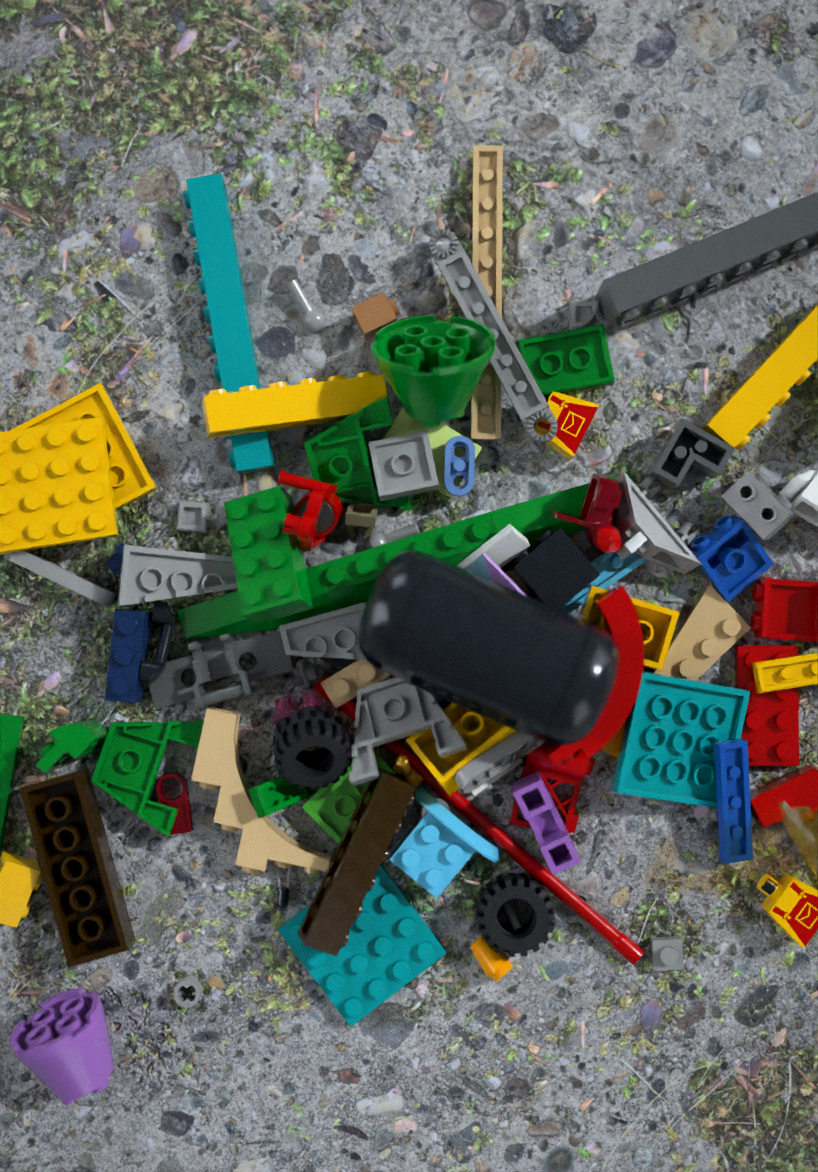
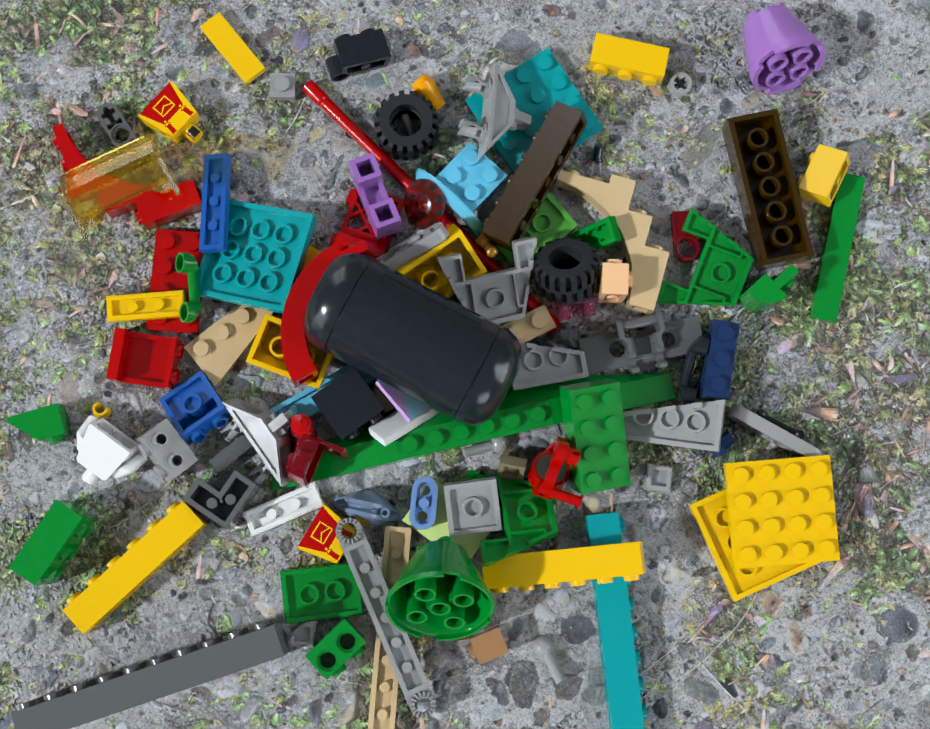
camera: 175 degrees right, 5 degrees down
none -> green bar [175,252,202,323]
none -> yellow tile [200,12,266,86]
none -> dark grey bar [209,435,252,473]
none -> white tile [242,482,325,536]
none -> green brick [305,617,367,680]
none -> black hinge [325,28,391,82]
none -> sand blue hat [333,490,401,529]
none -> clear red dish [404,179,445,230]
none -> light grey connector [458,61,532,161]
none -> yellow brick [588,32,670,86]
none -> light nougat brick [596,259,633,304]
none -> black hinge [756,409,805,439]

